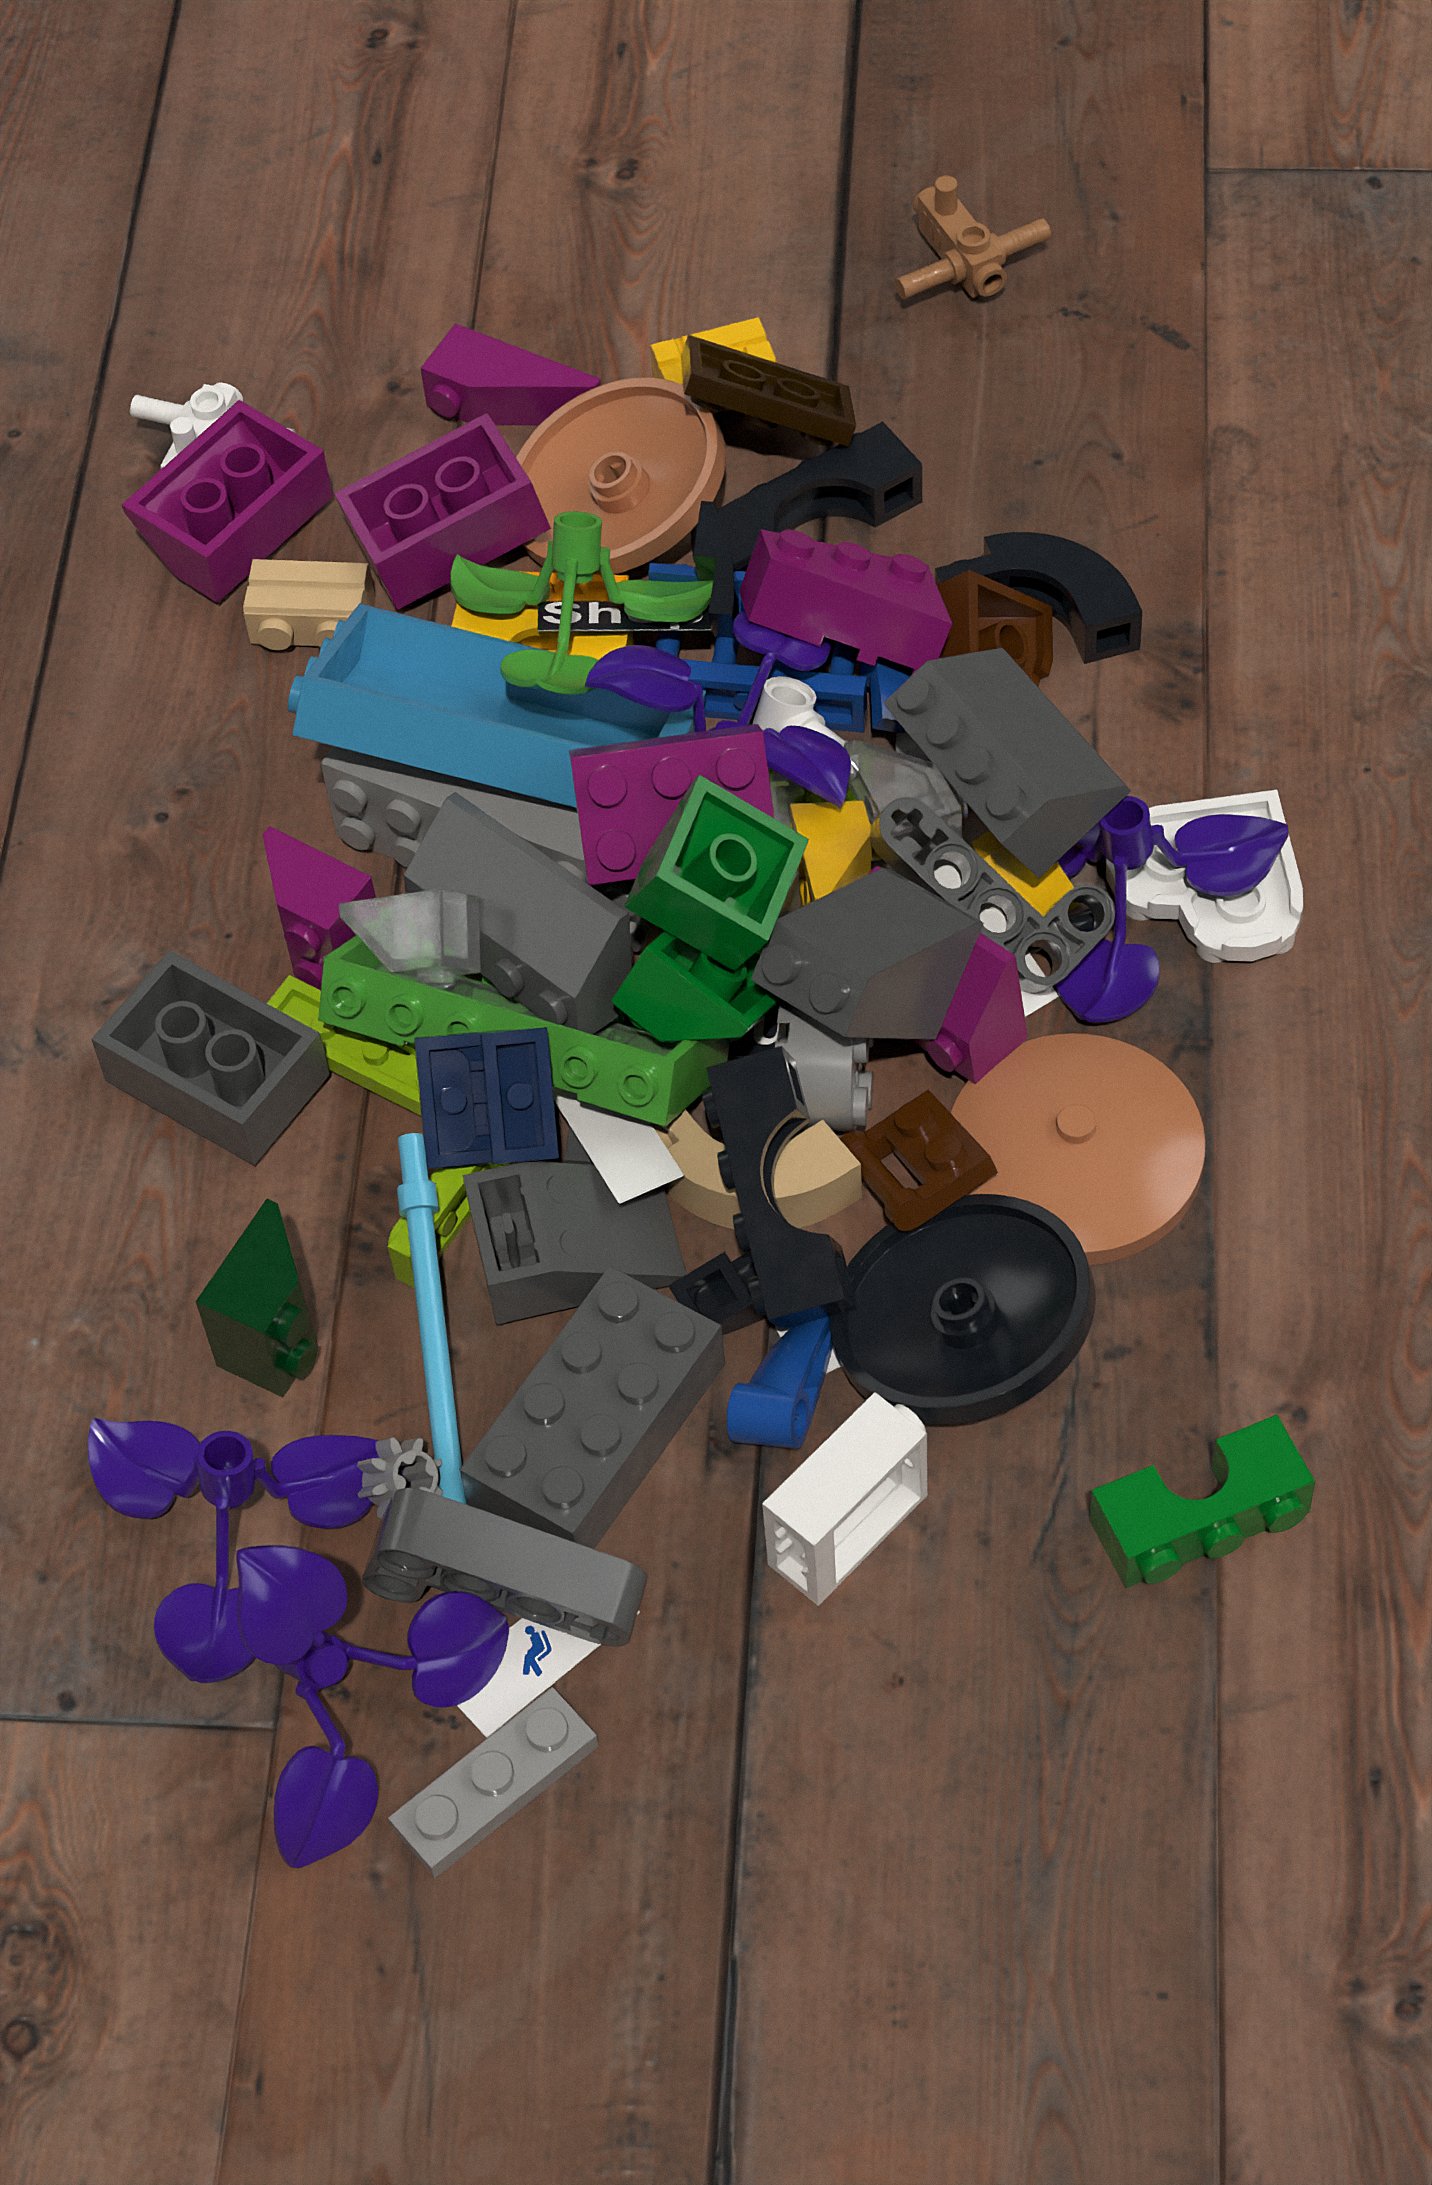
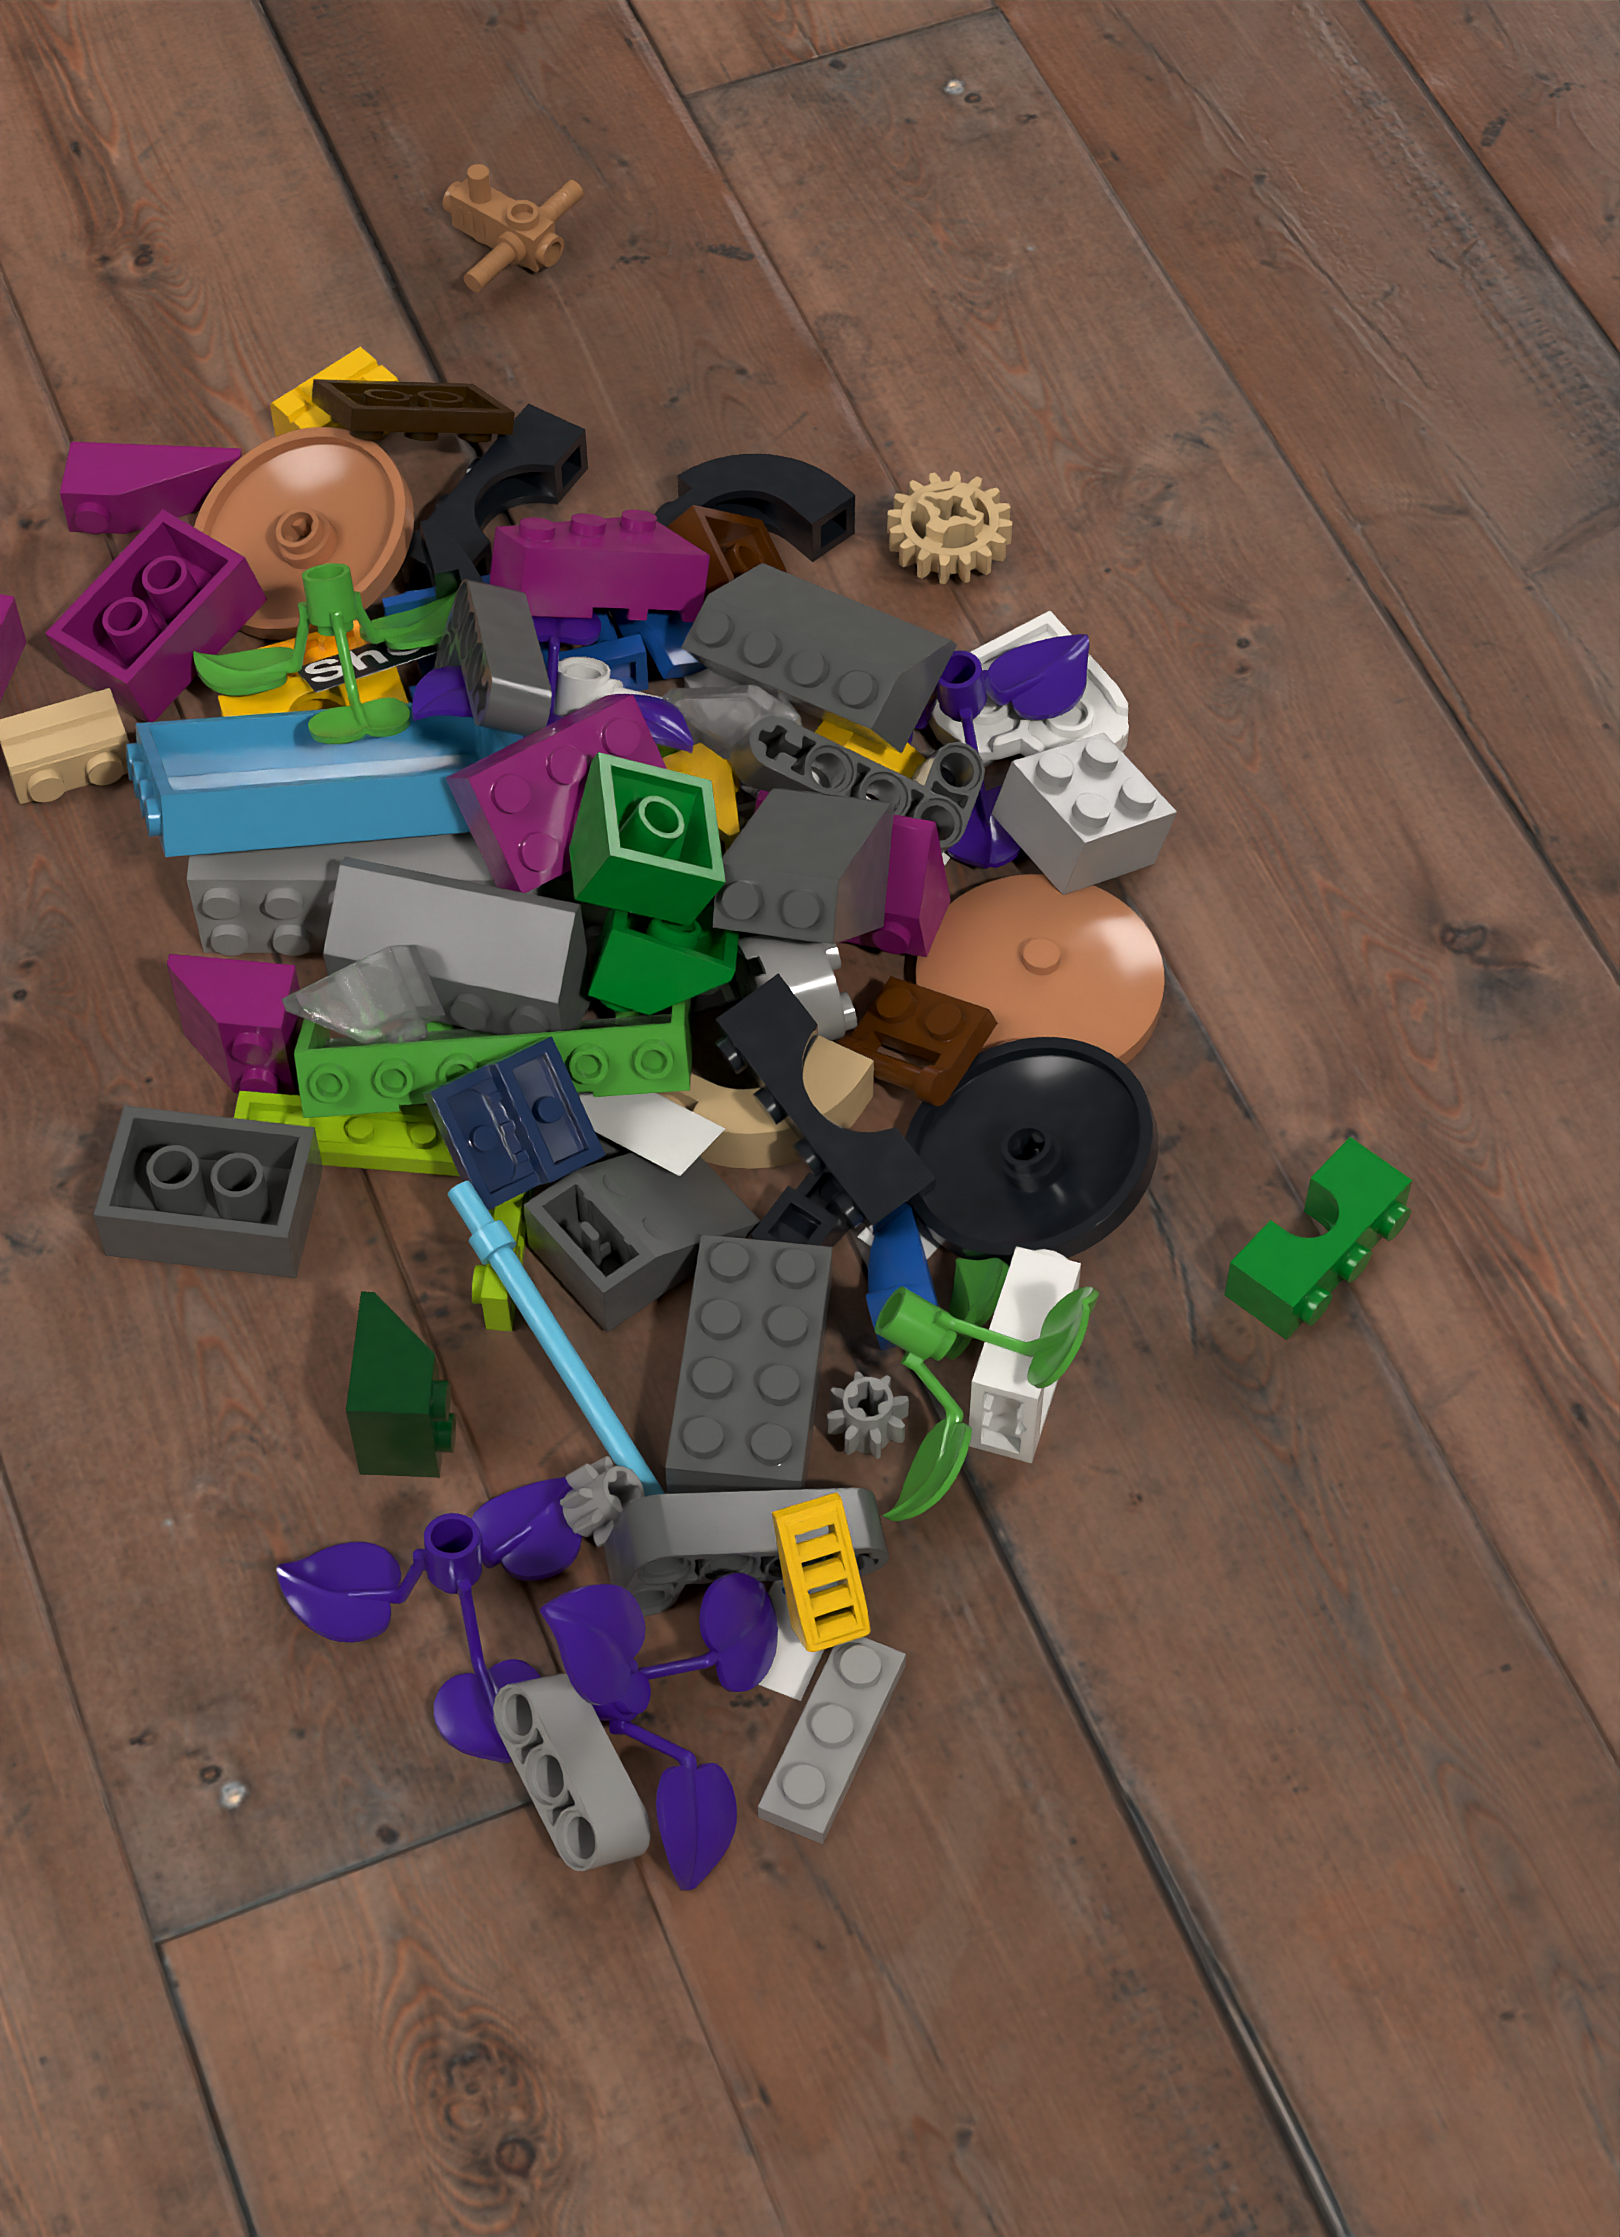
camera: 30 degrees left, 0 degrees up
none -> dark grey beam [434,579,552,736]
none -> light grey beam [493,1674,651,1871]
none -> yellow slope [772,1492,871,1652]
none -> light grey gear [827,1372,909,1459]
none -> bright green plant [875,1258,1099,1521]
none -> tan gear [887,471,1012,584]
none -> light grey brick [991,732,1177,895]

